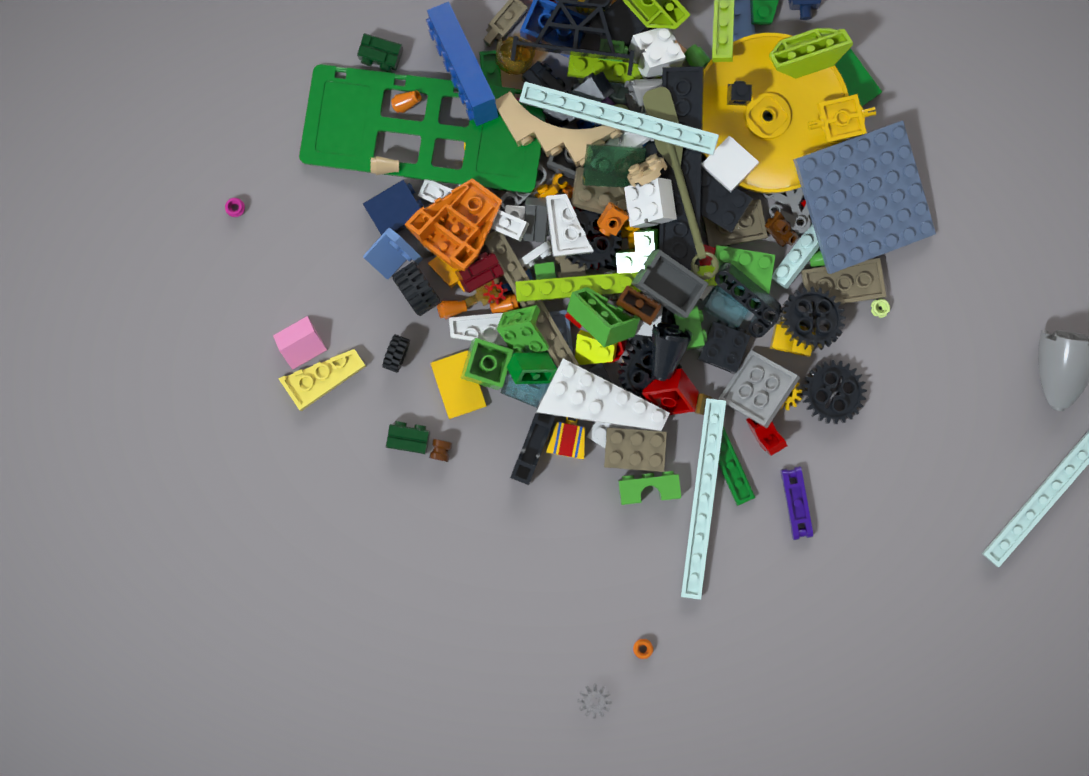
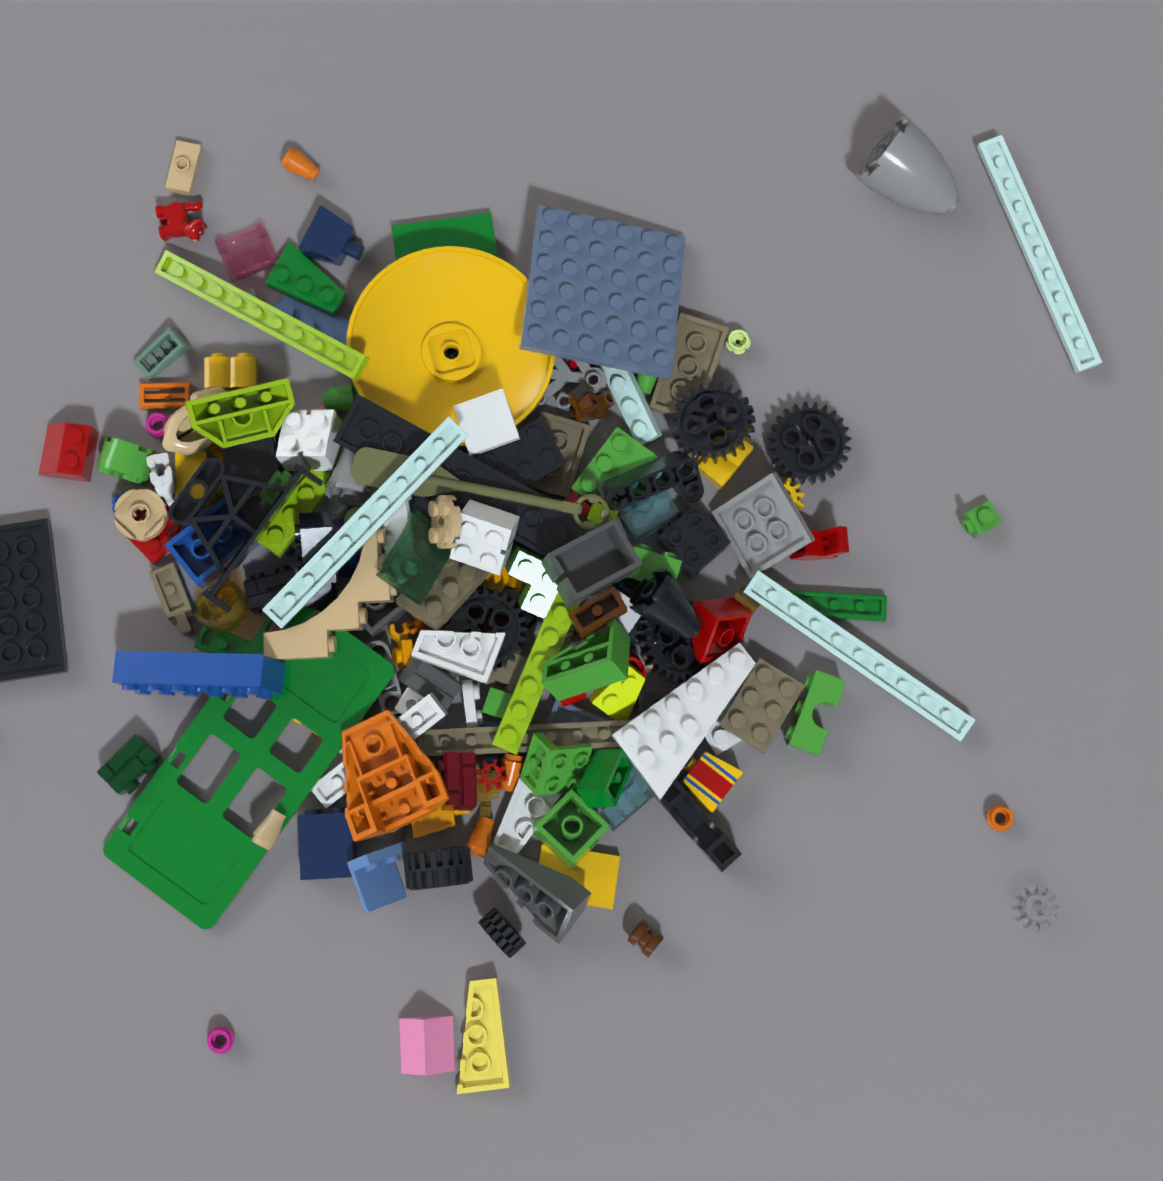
camera: 65 degrees left, 5 degrees down
dark green brick [386,421,430,454] -> none
orange cone [391,90,422,113] -> none
orange brick [597,202,629,236] -> none
black brick [727,81,752,106] -> none
lime wedge [769,28,853,79] -> none
dark purple plate [780,466,813,540] -> none
yellow plate [808,94,876,143] -> none
none -> dark grey wedge [483,844,591,944]
none -> bright green bracket [961,500,1002,539]

